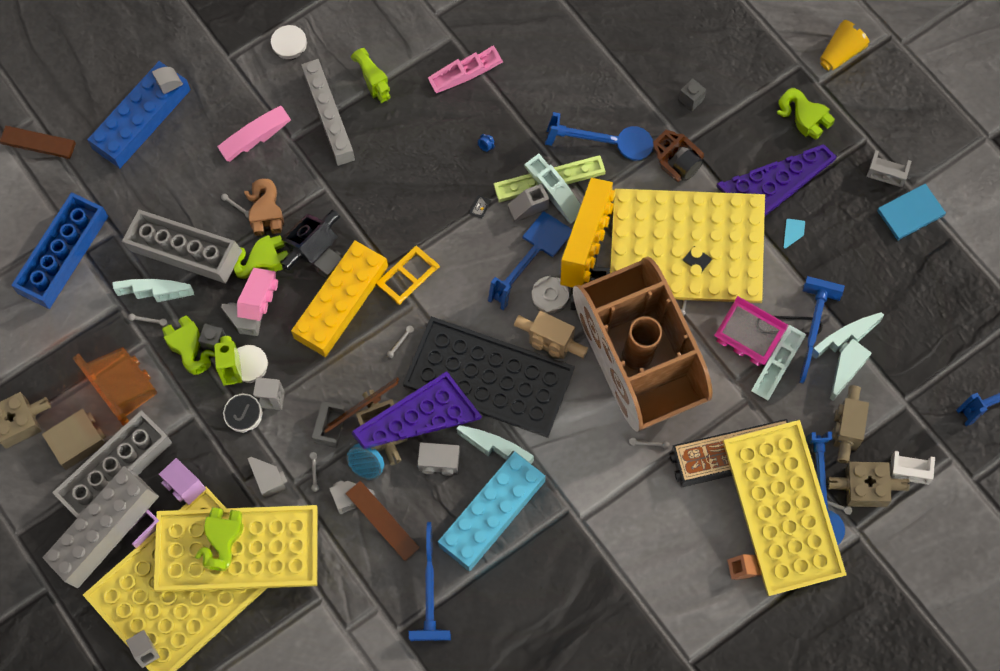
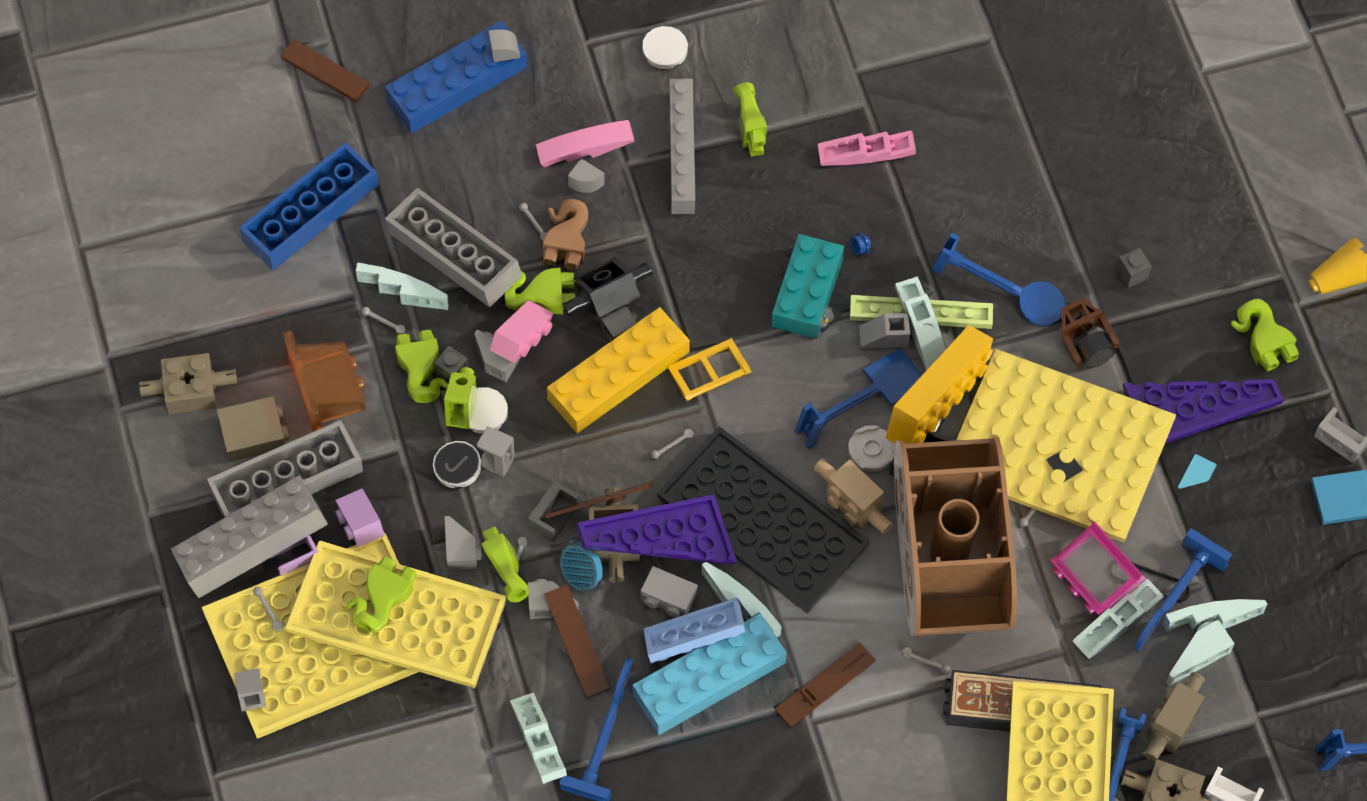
camera: 15 degrees right, 5 degrees down
none -> light grey hinge [253,587,283,632]
none -> lime hips [481,526,530,602]
none -> light aqua slope [510,692,567,784]
none -> light grey brick [568,159,604,193]
none -> light blue plate [644,598,746,663]
none -> teal brick [772,234,844,339]
none -> reddish brown piece [775,642,876,728]

